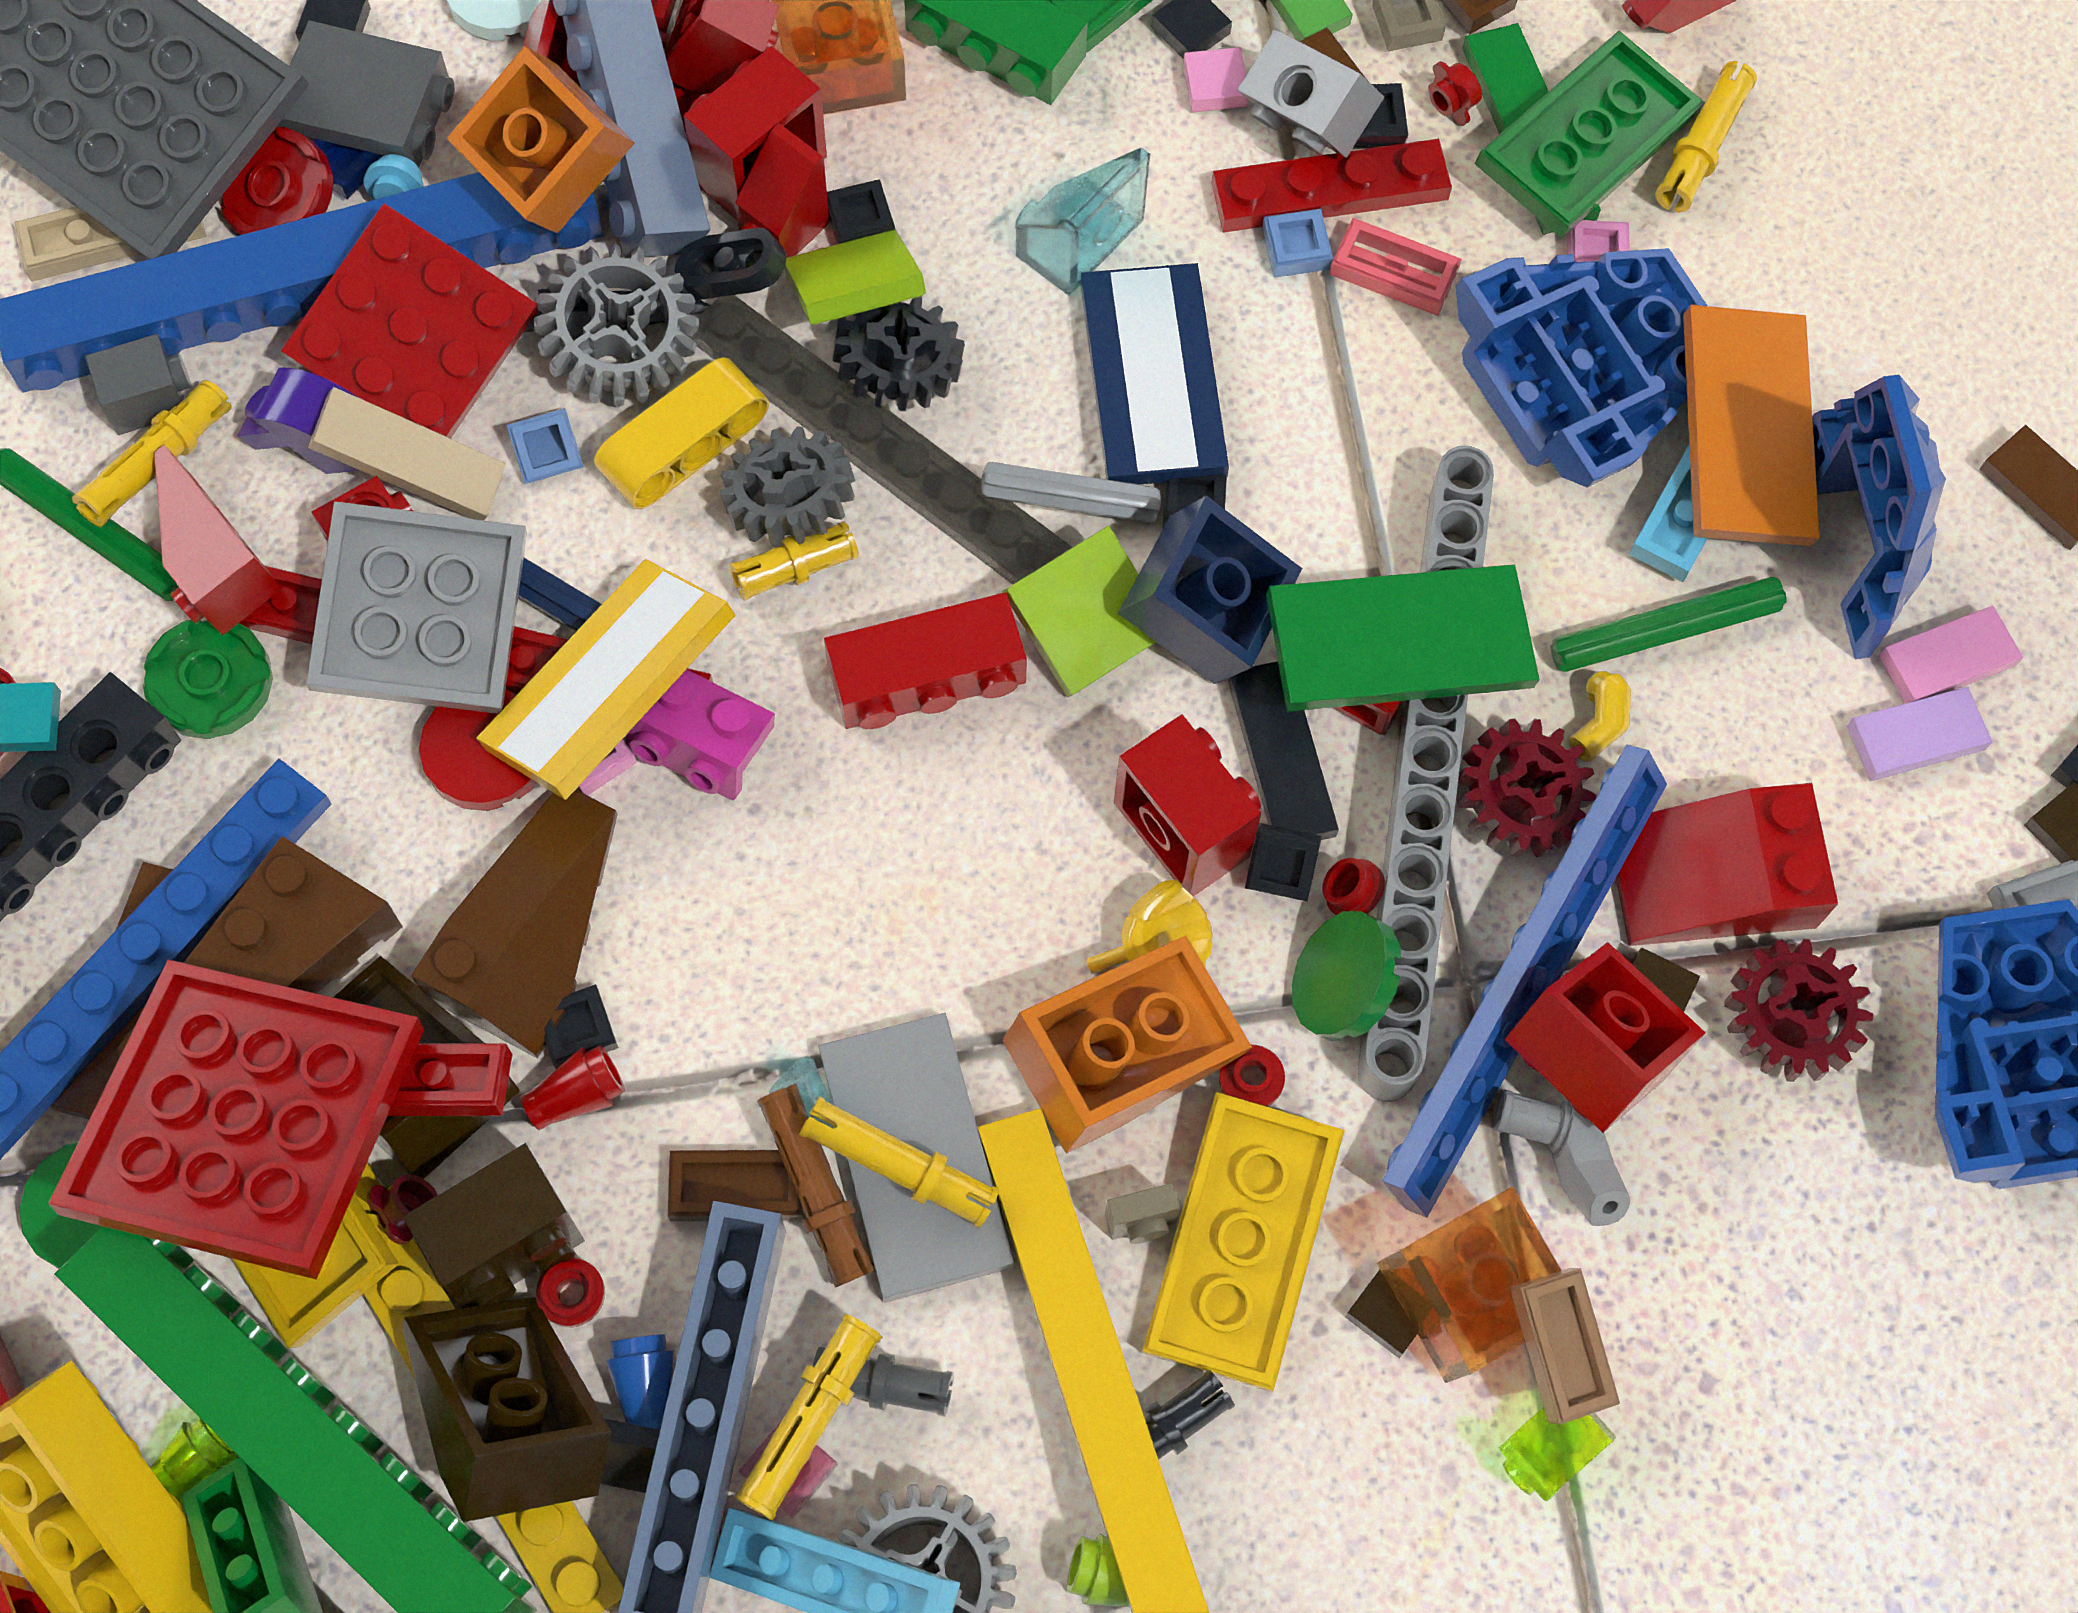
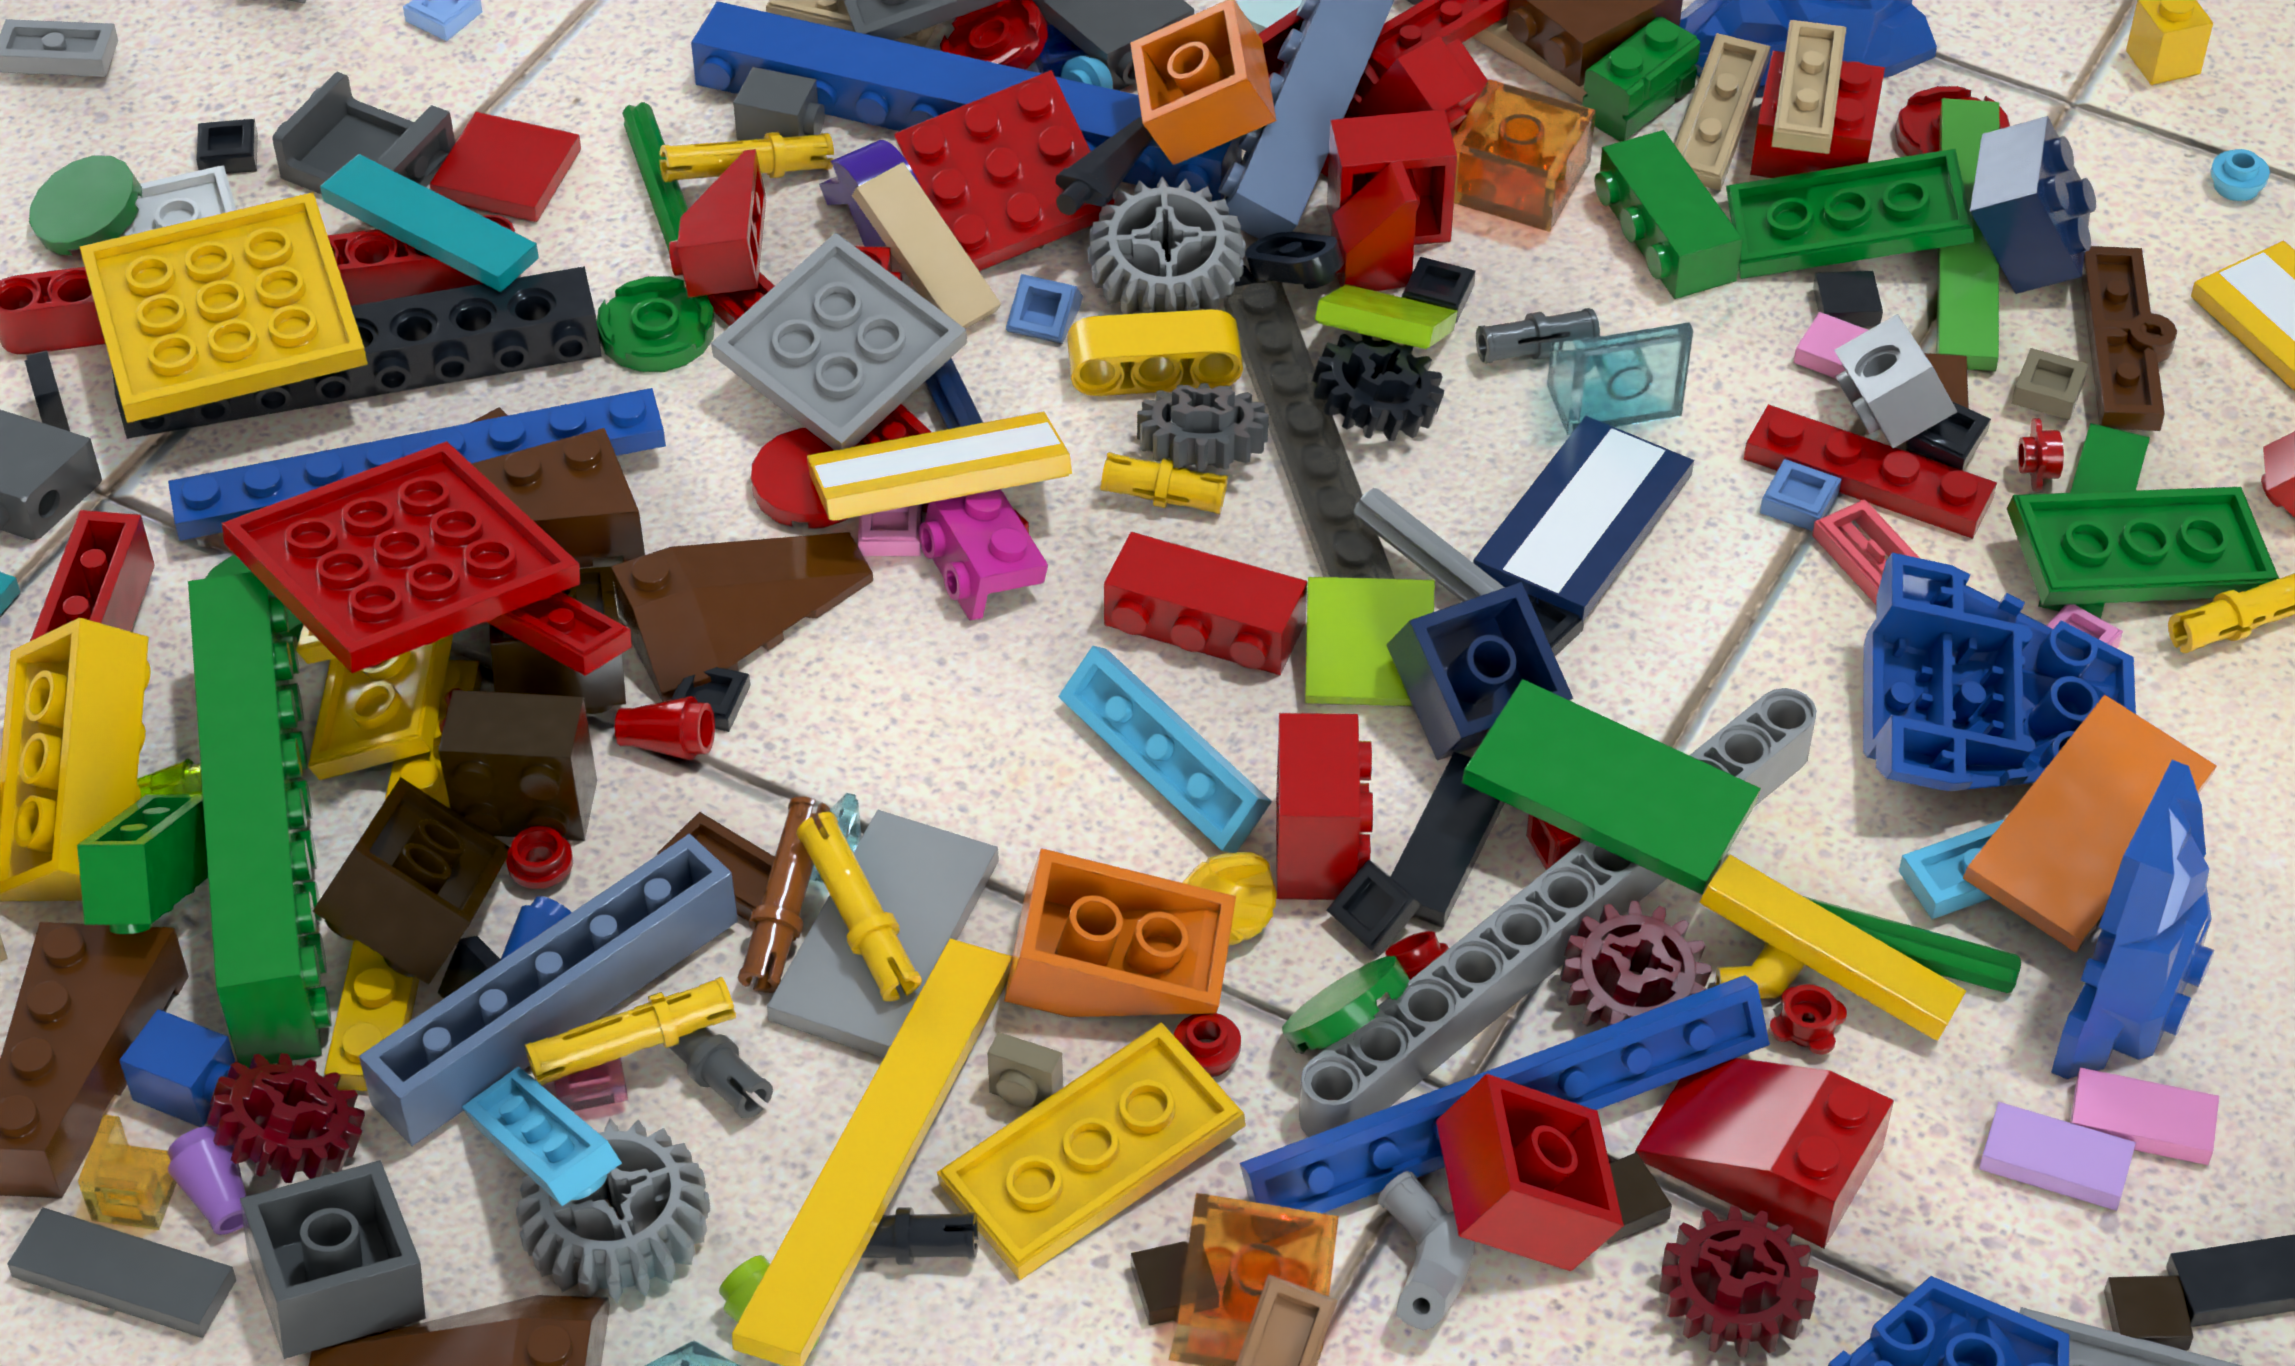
camera: 40 degrees right, 20 degrees down
none -> black bar [1055,117,1153,215]
none -> medium azure plate [1058,646,1272,853]
none -> dark grey pin [1476,308,1600,364]
none -> yellow tile [1699,854,1966,1041]
none -> red plate [1769,984,1847,1055]

